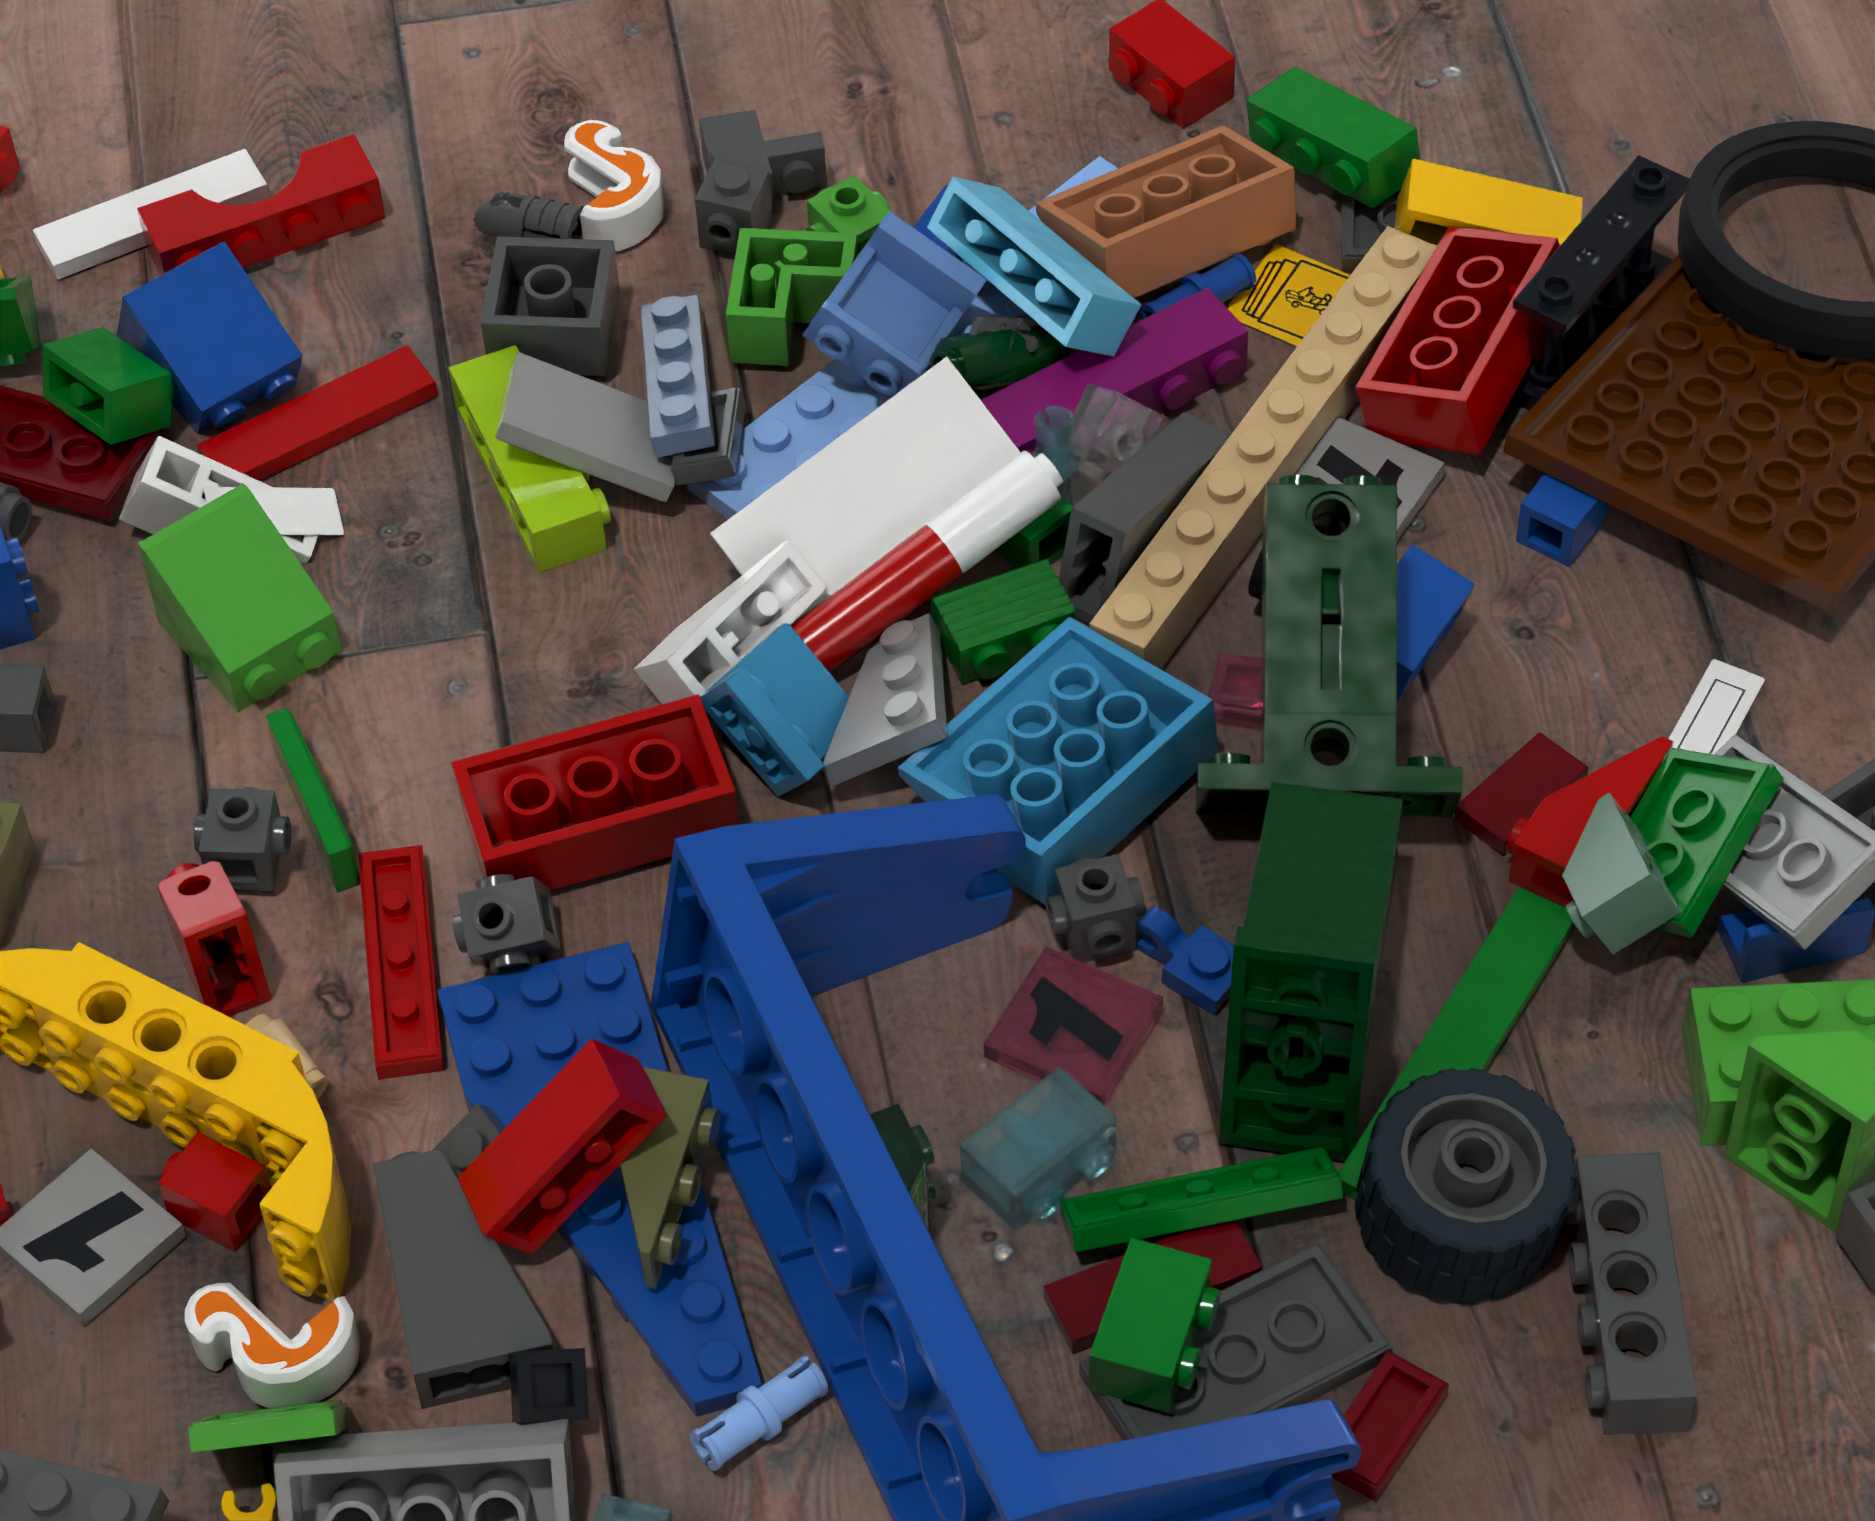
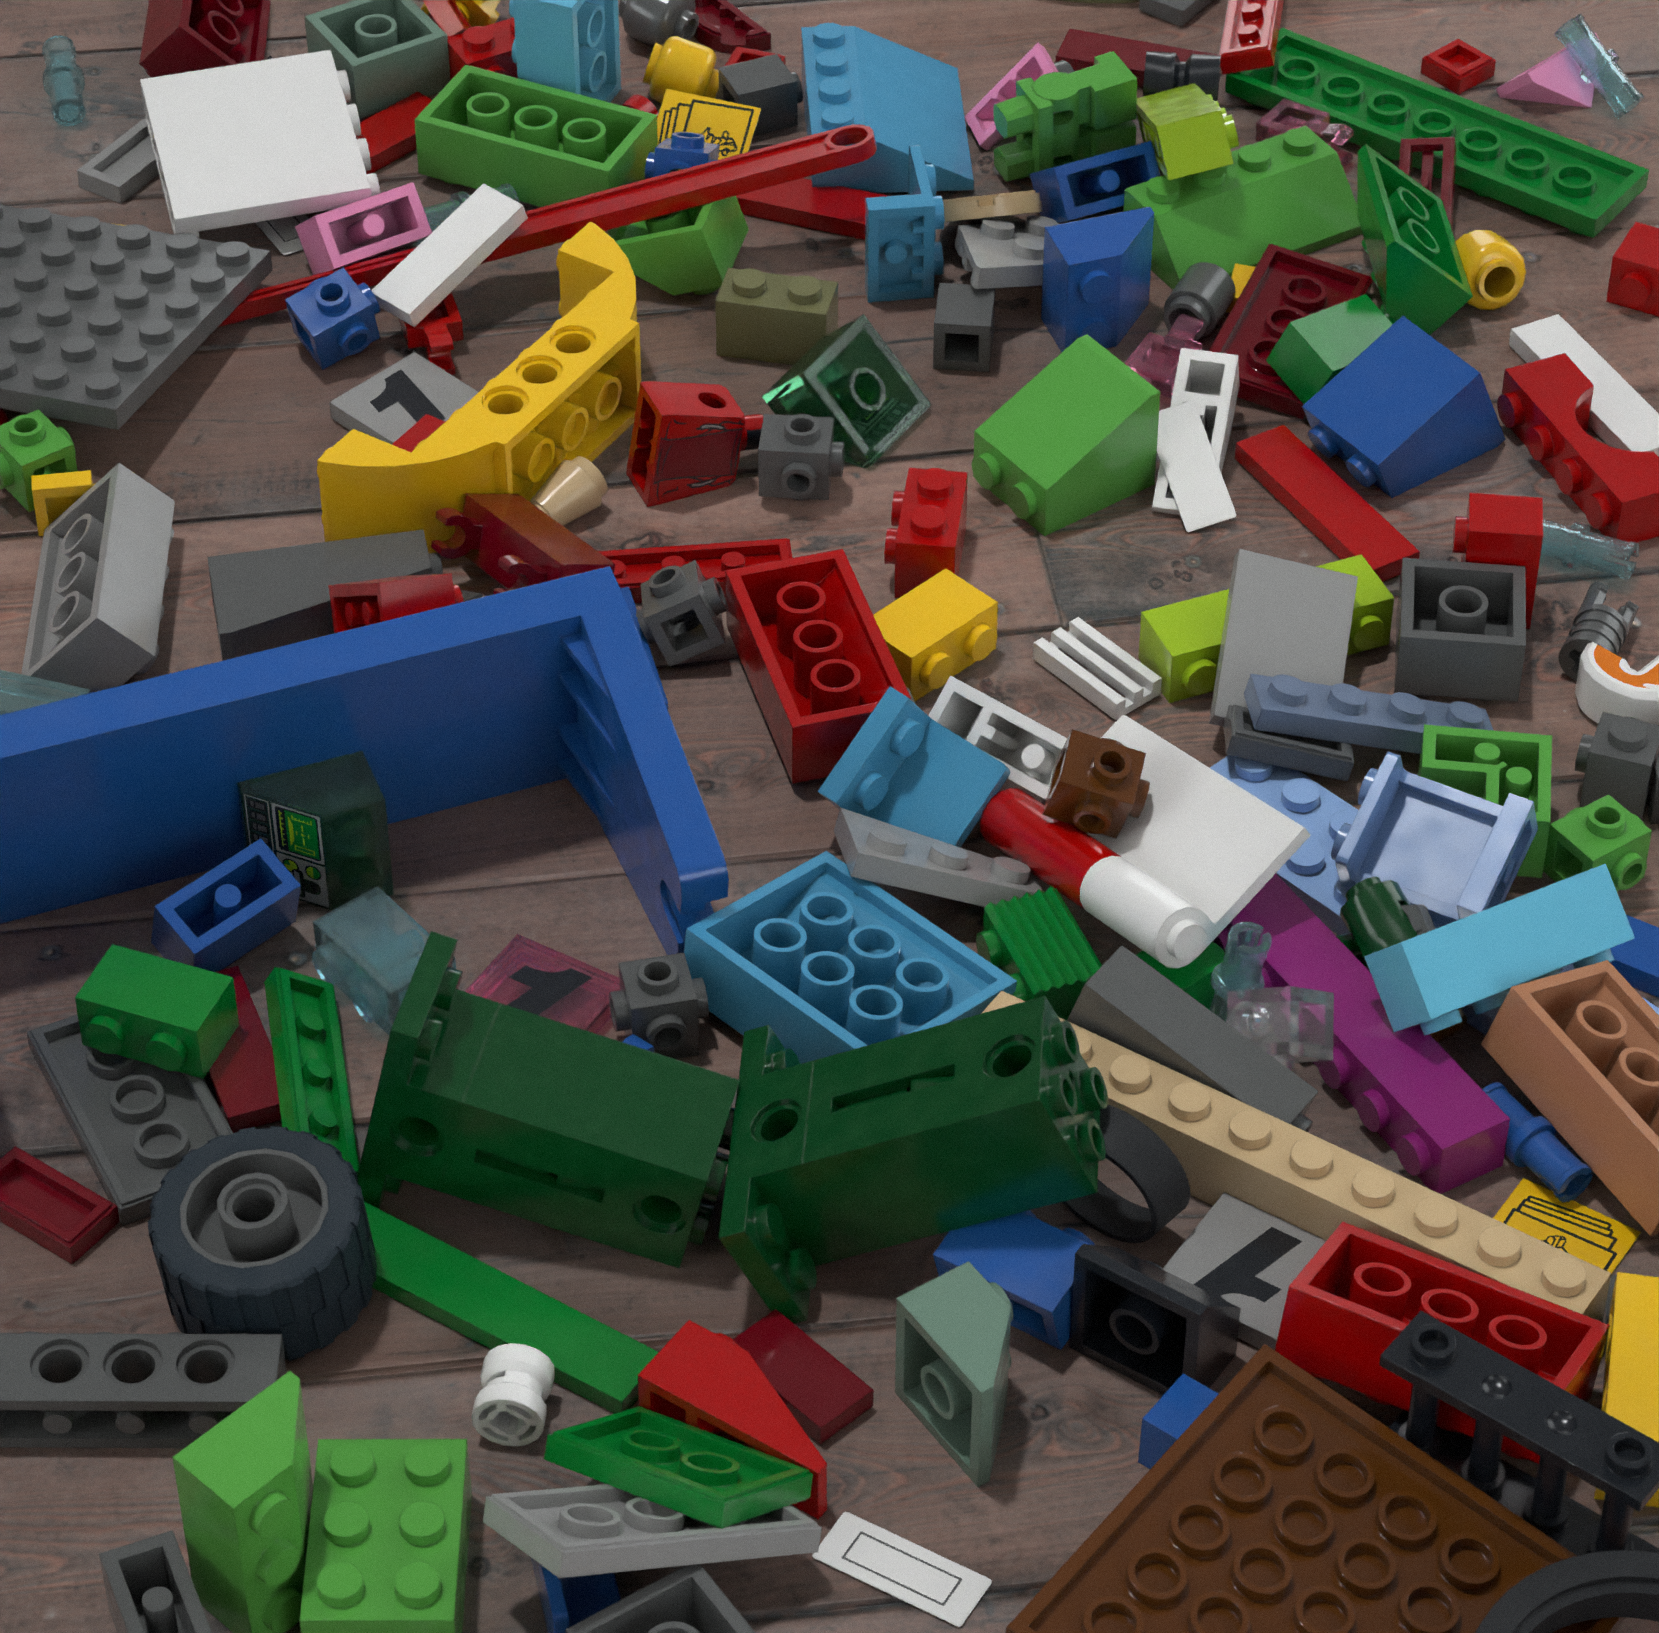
camera: 90 degrees right, 10 degrees down
white animal [185,1283,361,1408] -> none
bright green tile [188,1400,349,1453] -> none
green tile [266,708,360,893] -> none
black tile [509,1348,589,1424] -> none
sand green slope [1562,792,1681,955] -> none
none -> blue brick [151,838,301,972]
none -> dark red brick [431,493,615,595]
none -> white wheel [472,1343,555,1446]
none -> clear green slope [761,314,932,469]
none -> yellow brick [873,568,998,702]
none -> red brick [884,468,968,598]
none -> sand green slope [895,1261,1013,1487]
none -> white tile [1033,617,1162,720]
none -> reddish brown brick [1043,729,1150,839]
none -> black slope [1070,1244,1240,1395]
none -> clear pink plate [1125,314,1203,398]
none -> red brick [1452,493,1543,629]
none -> clear light blue pin [1541,519,1639,580]

